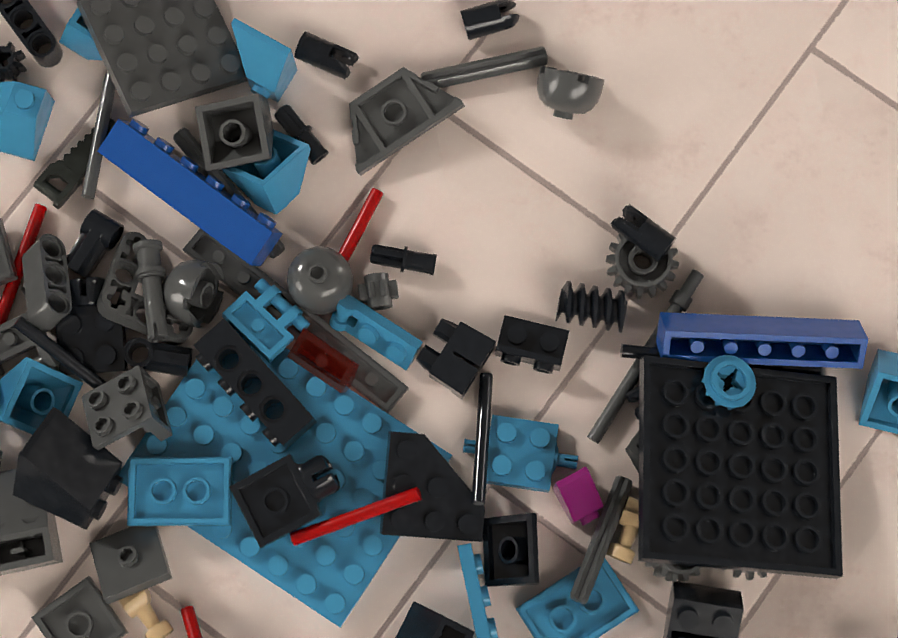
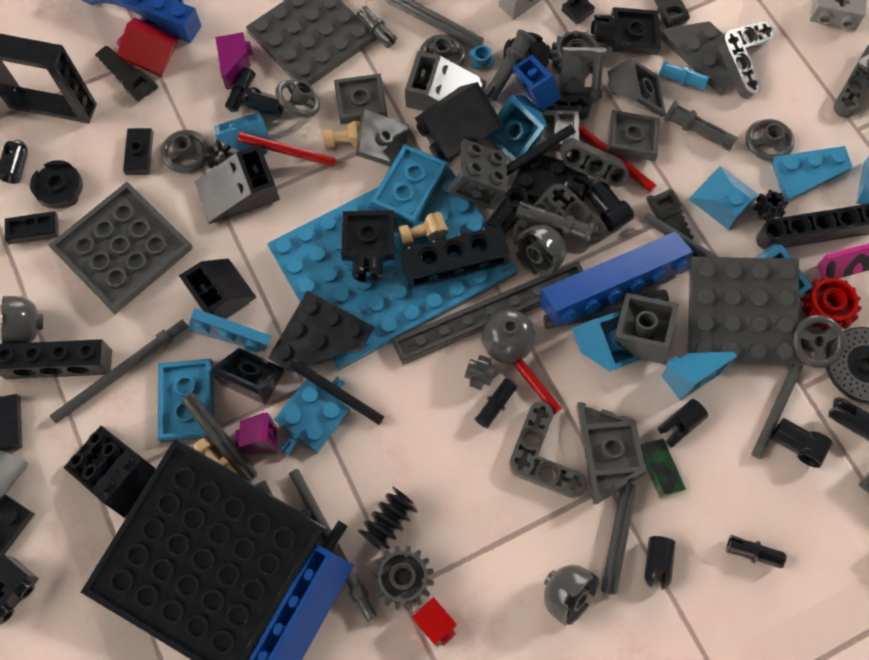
camera: 115 degrees right, 10 degrees down
dark azure plate [222,278,310,363] -> none
black axle [274,104,329,165] -> none
clear red slope [287,328,359,393] -> none
red bar [290,487,422,546] -> none
dark azure plate [329,295,423,371] -> none
black hips [416,318,496,399] -> none
black bracket [495,315,569,374] -> none
black hinge [610,204,676,262] -> none
dark azure gear [701,355,756,410] -> none
none -> tan leg [398,212,449,246]
none -> red brick [412,597,457,646]
none -> dark grey beam [509,401,587,498]
none -> clear green slope [641,438,686,499]

